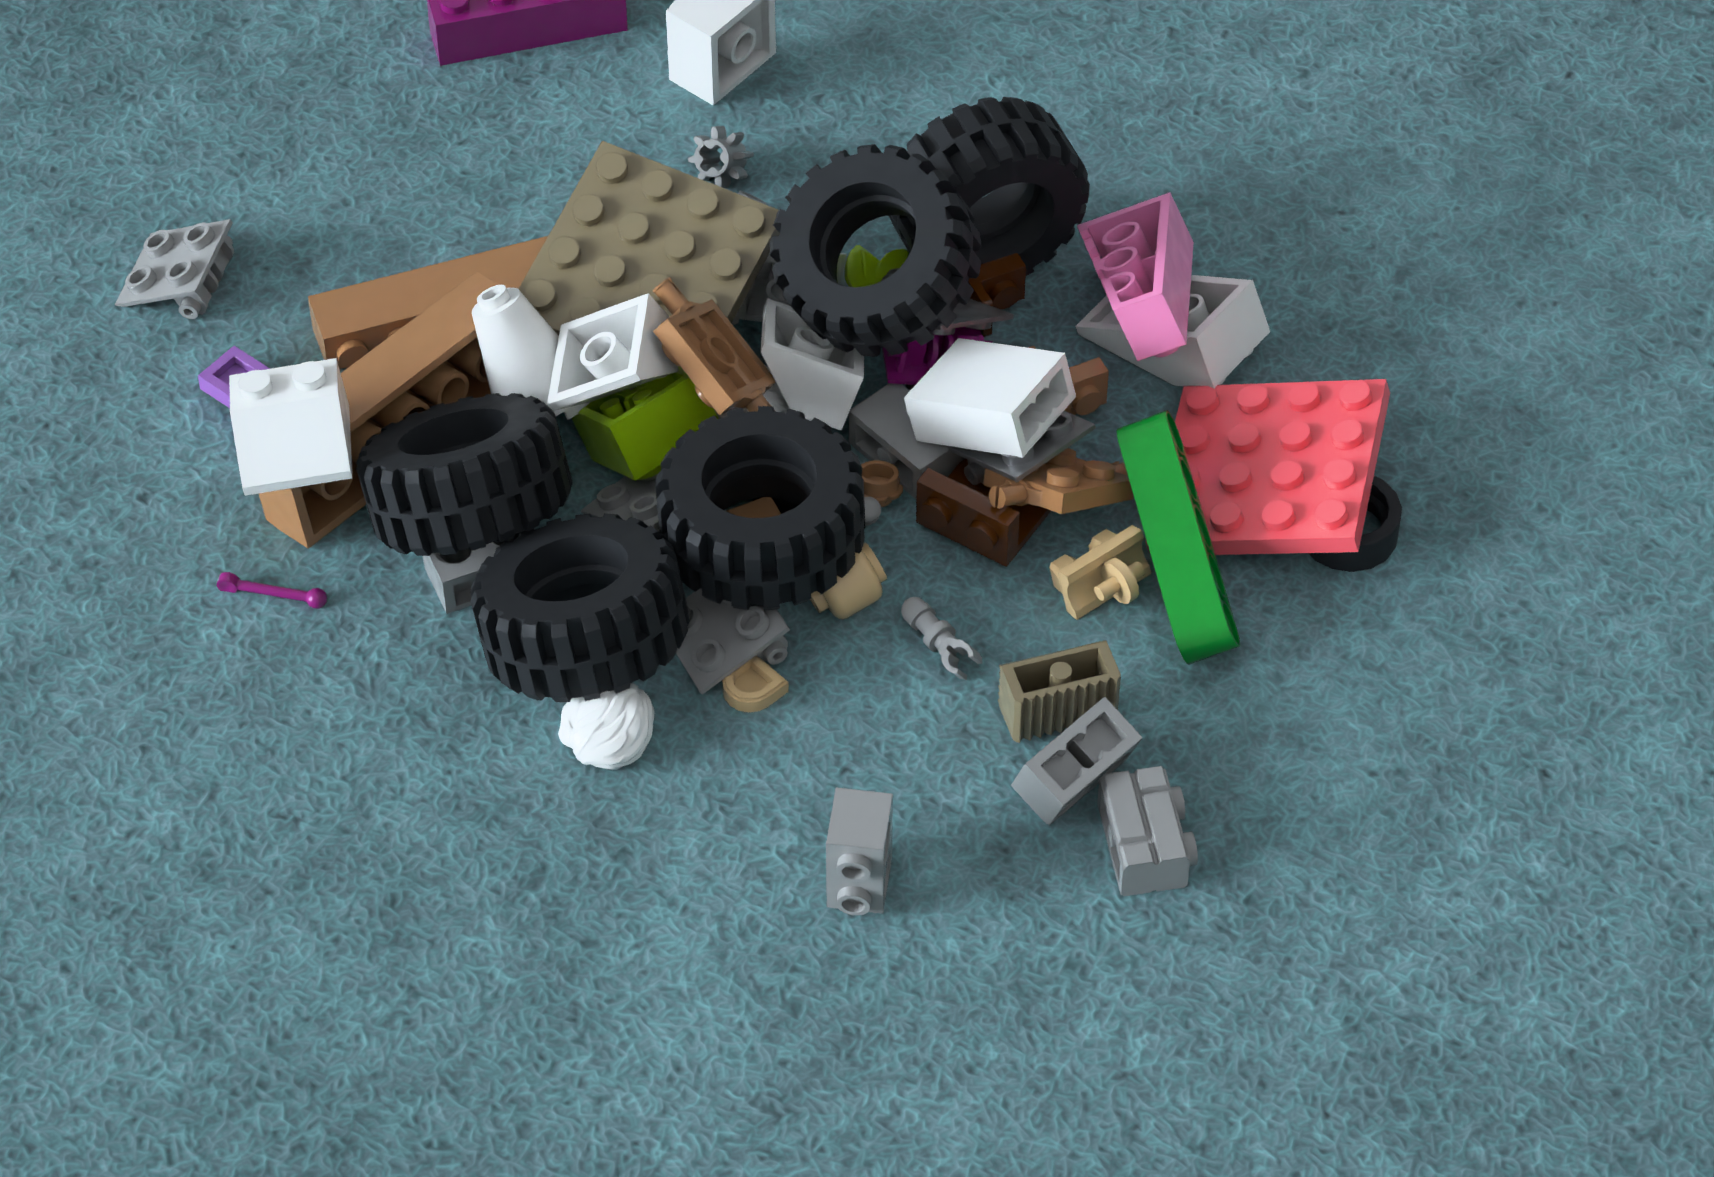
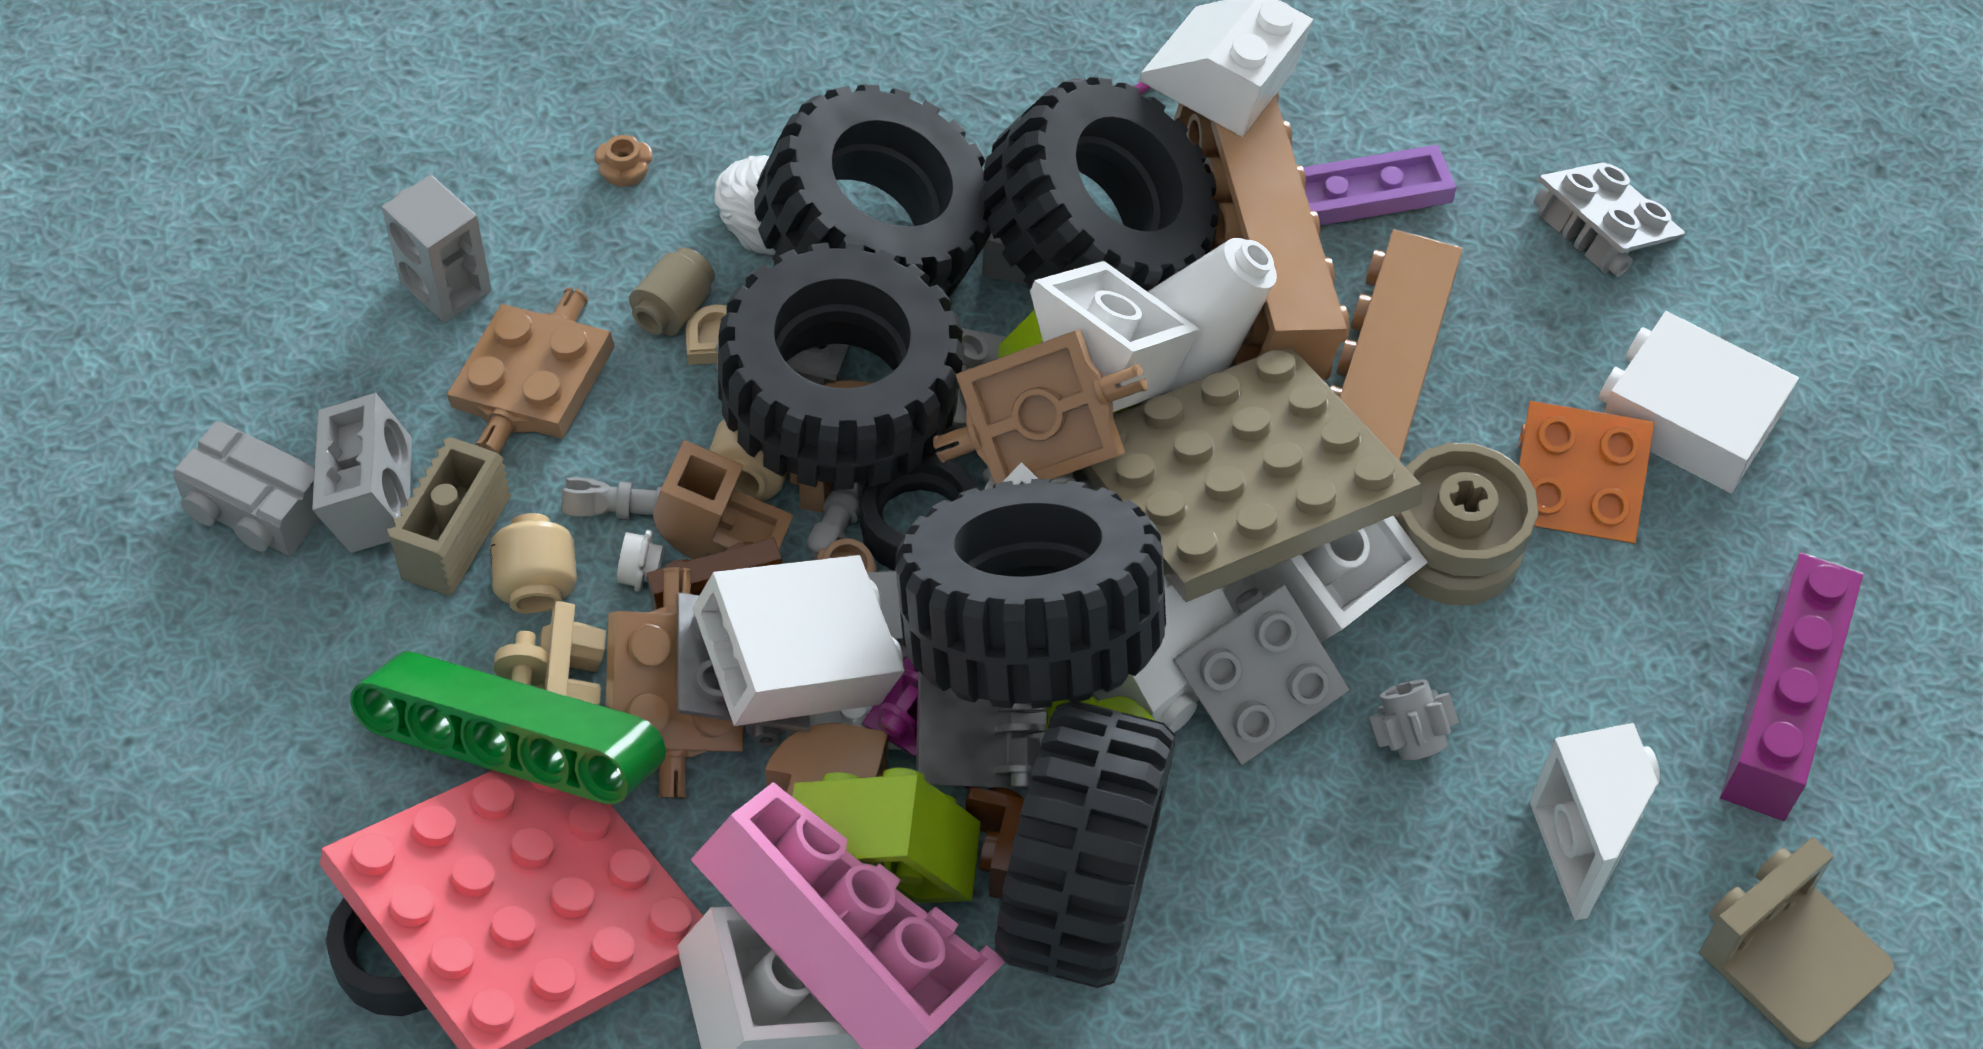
camera: 125 degrees right, 5 degrees up
none -> medium nougat plate [447,287,615,455]
none -> tan head [490,513,577,614]
none -> medium nougat plate [595,135,653,187]
none -> white plate [617,529,664,592]
none -> dark tan brick [629,247,715,336]
none -> medium nougat brick [653,440,793,560]
none -> lime brick [792,768,981,903]
none -> dark tan wheel [1394,443,1538,605]
none -> orange hinge [1518,401,1654,544]
none -> white brick [1598,311,1799,494]

